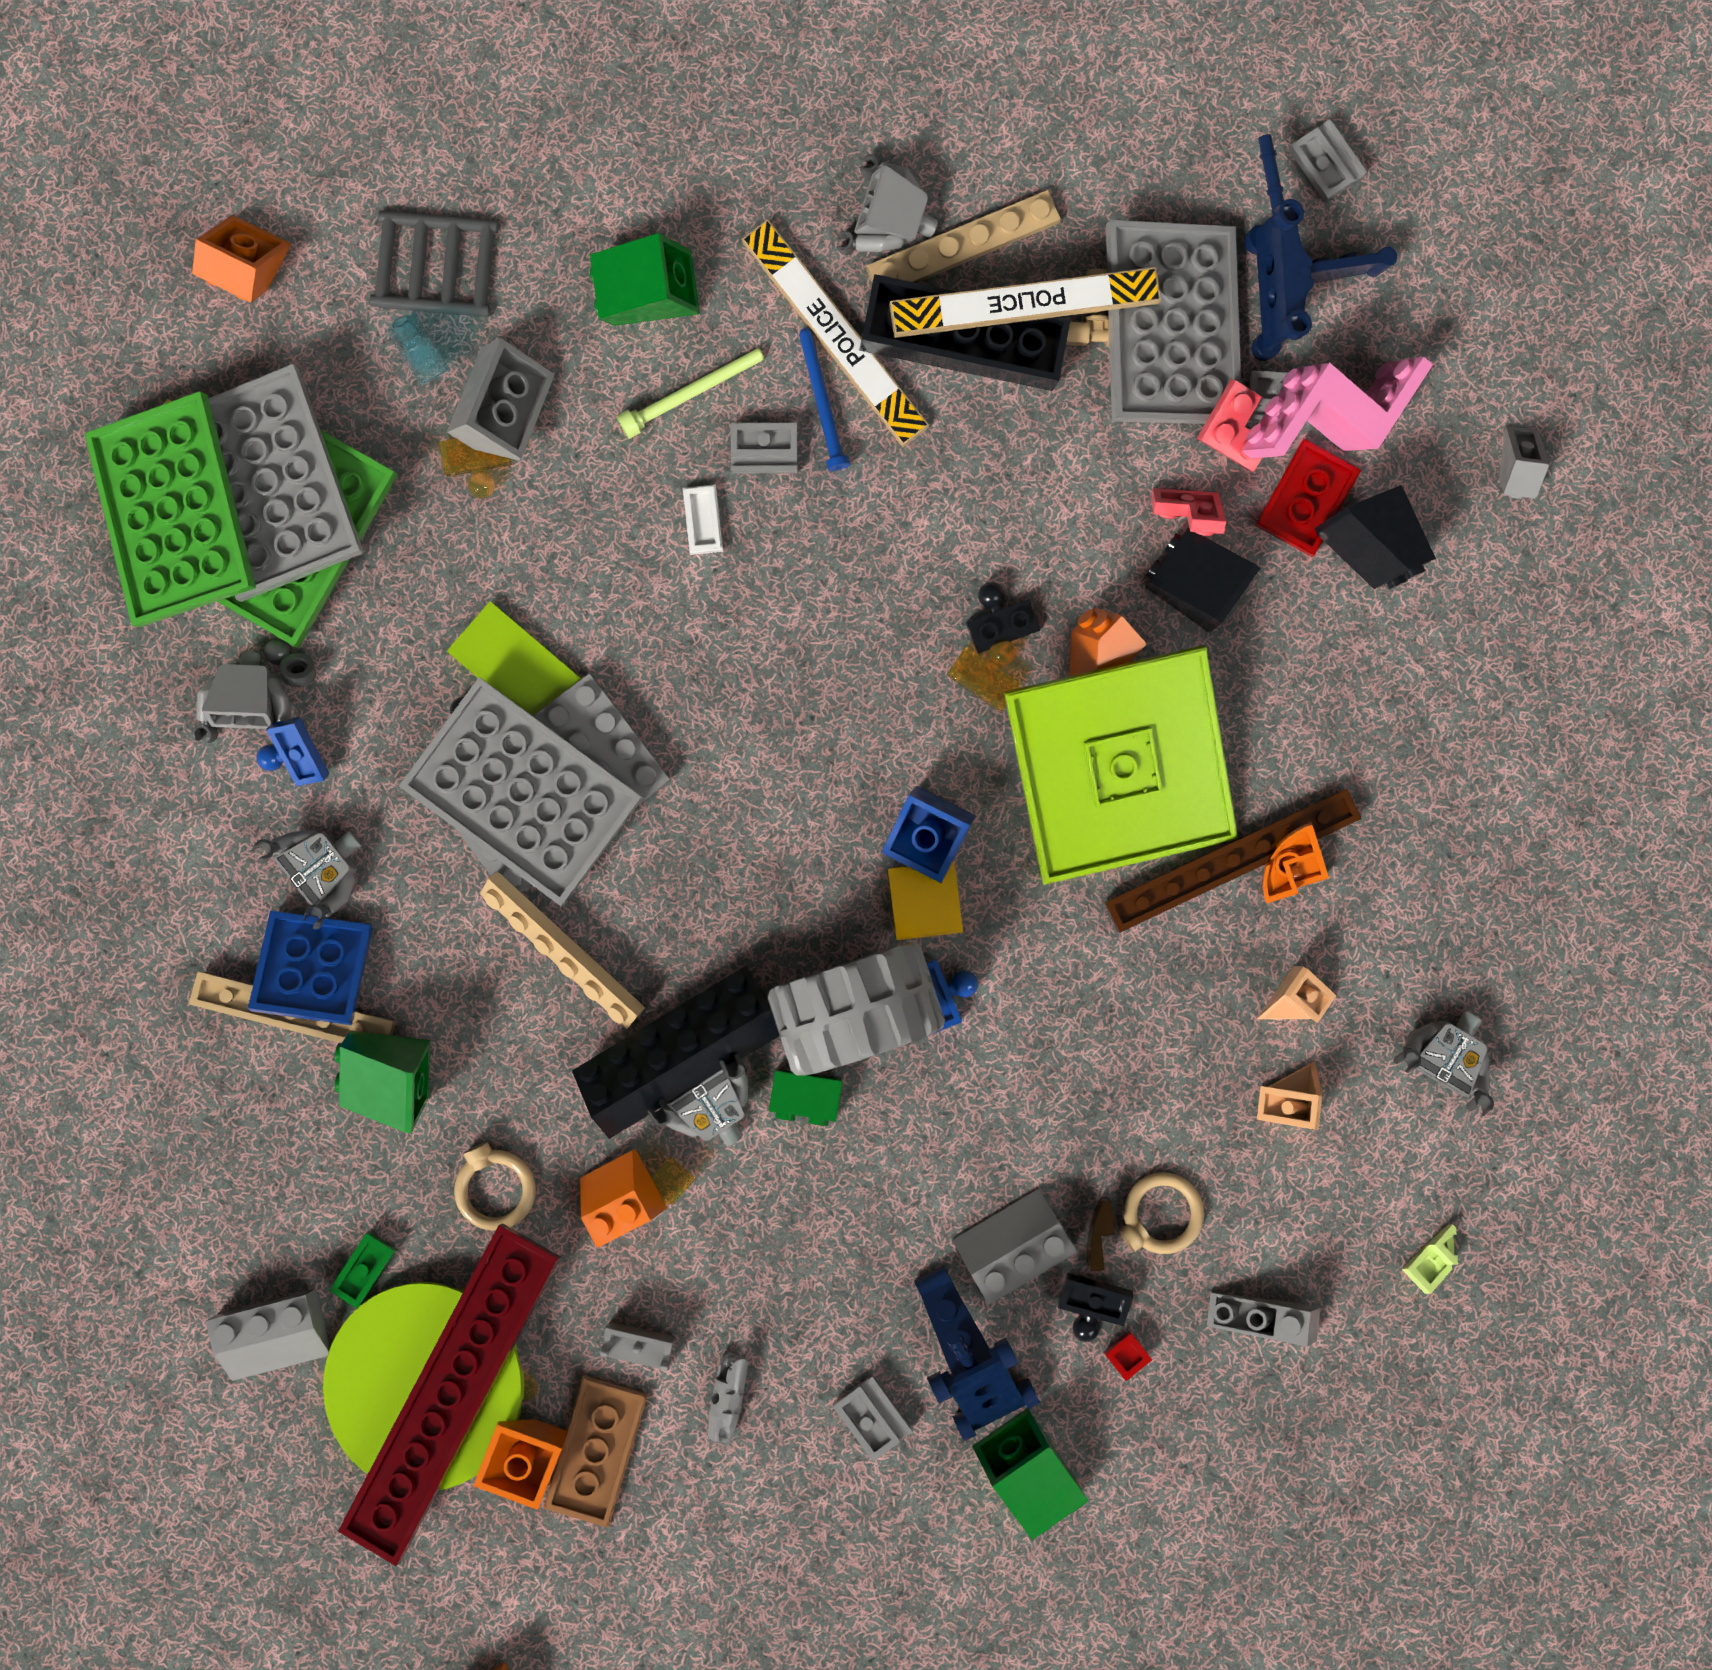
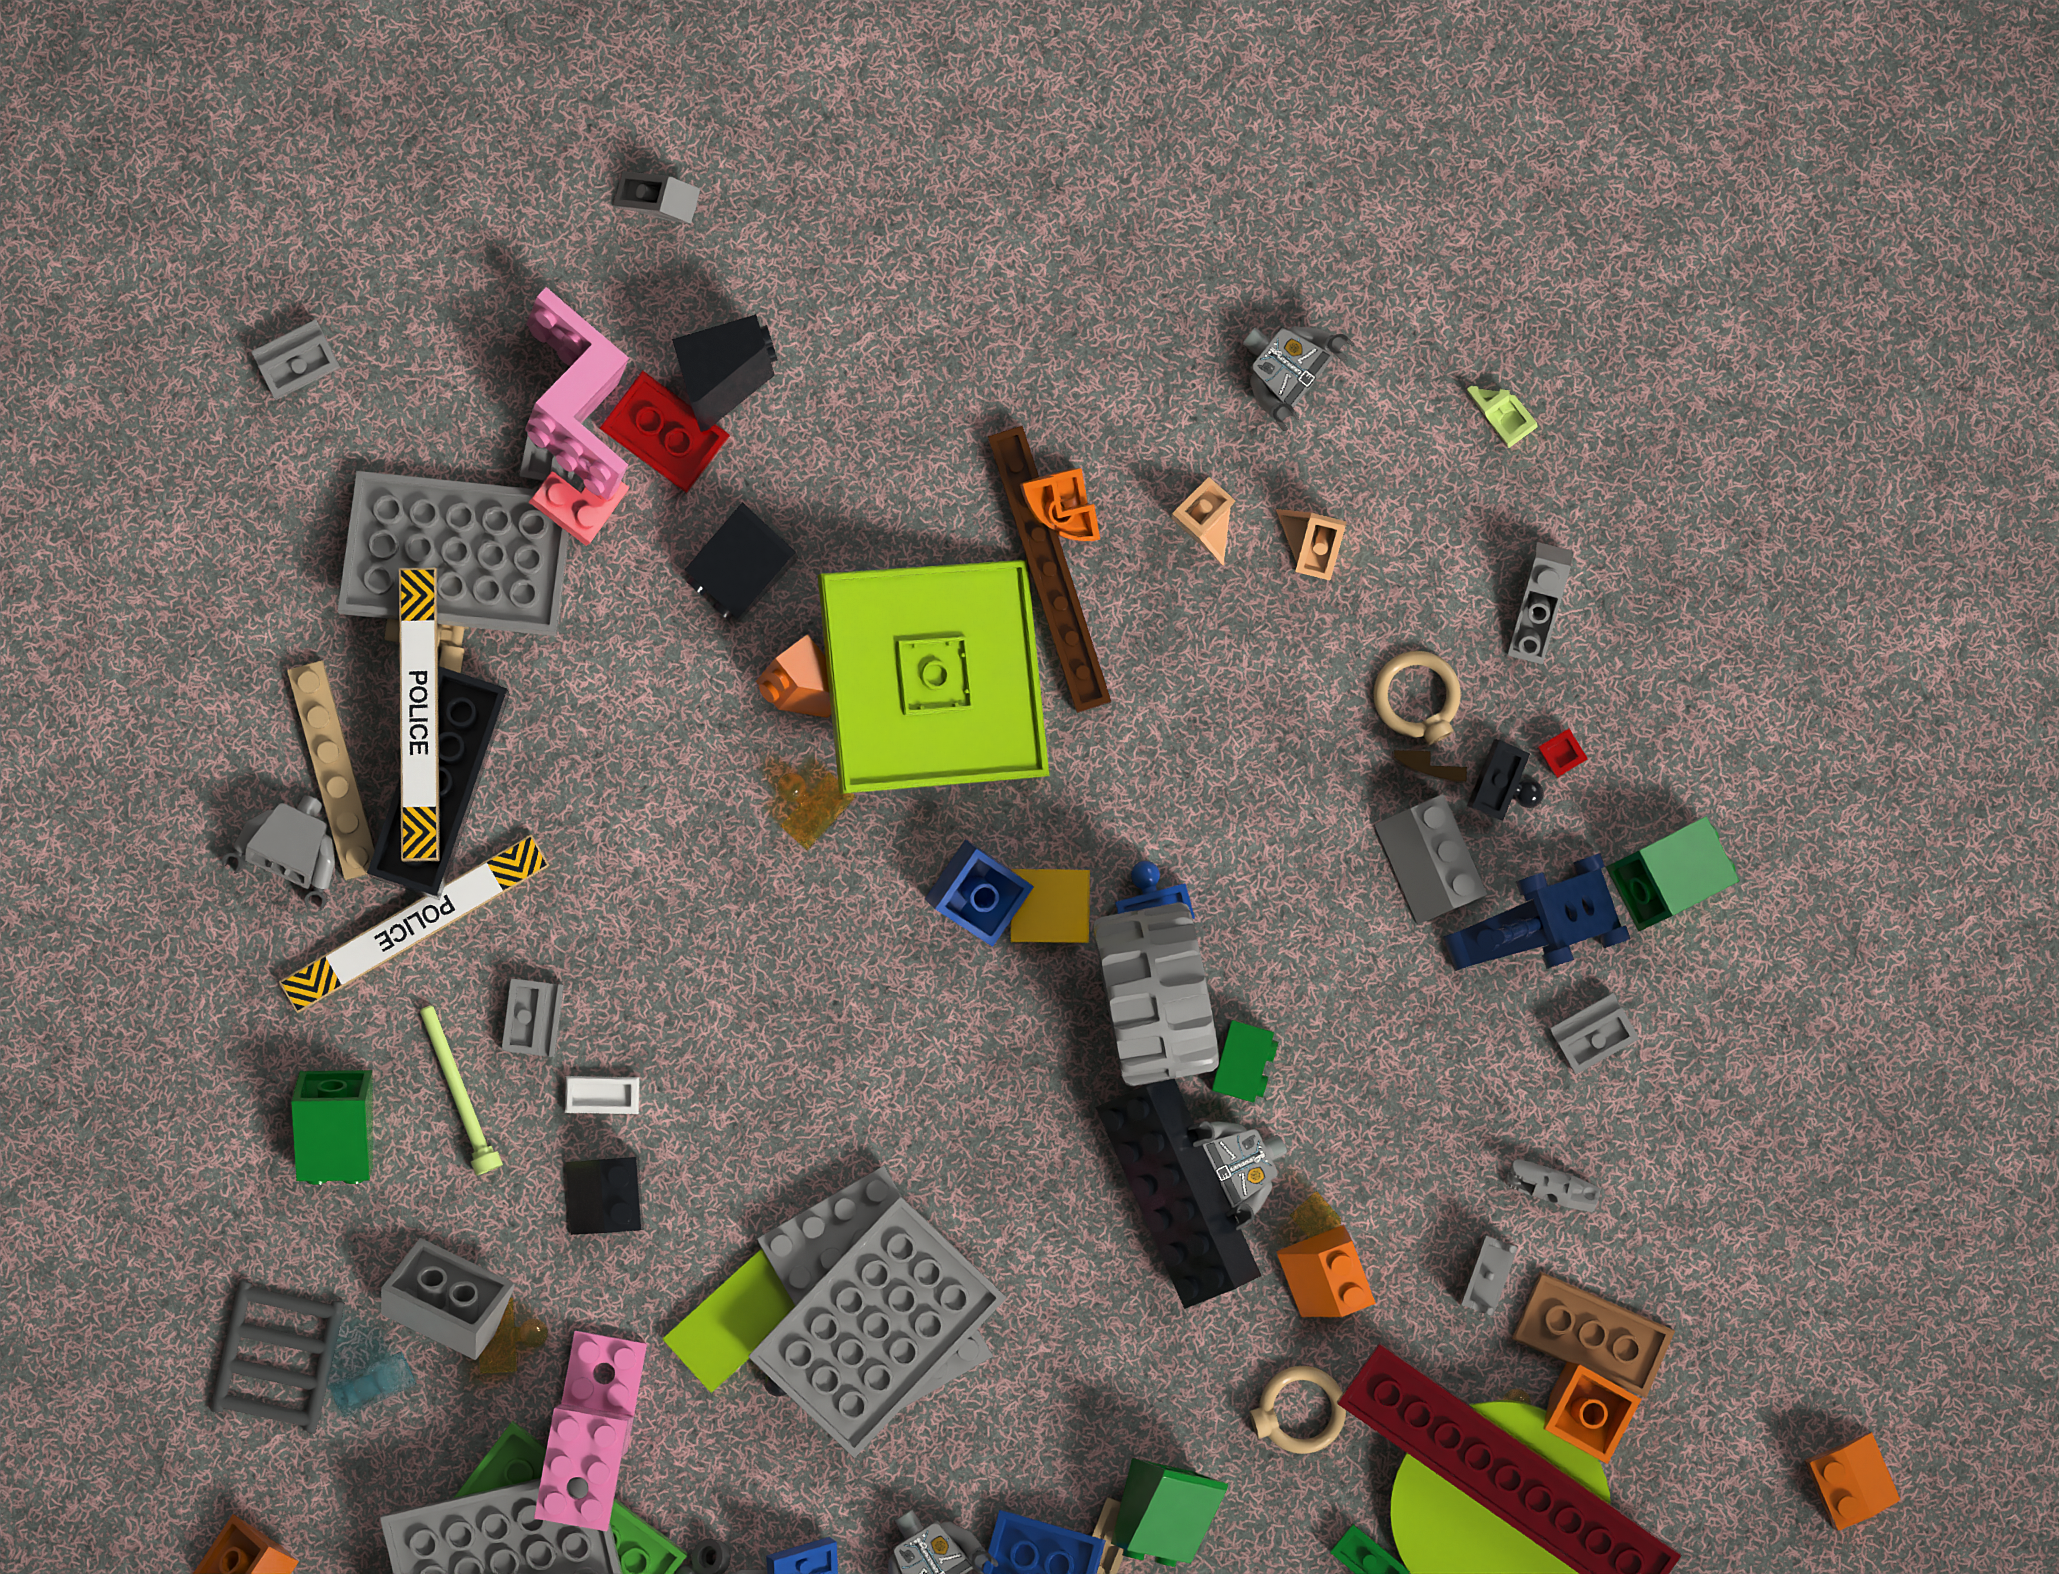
camera: 80 degrees left, 0 degrees up
tan plate [480,871,645,1029] -> none
blue bar [799,328,850,472] -> none
black plate [966,582,1040,654] -> none
coral plate [1151,488,1226,536] -> none
dark blue piece [1244,134,1398,361] -> none
none -> bright pink bracket [534,1330,647,1531]
none -> black slope [566,1157,644,1235]

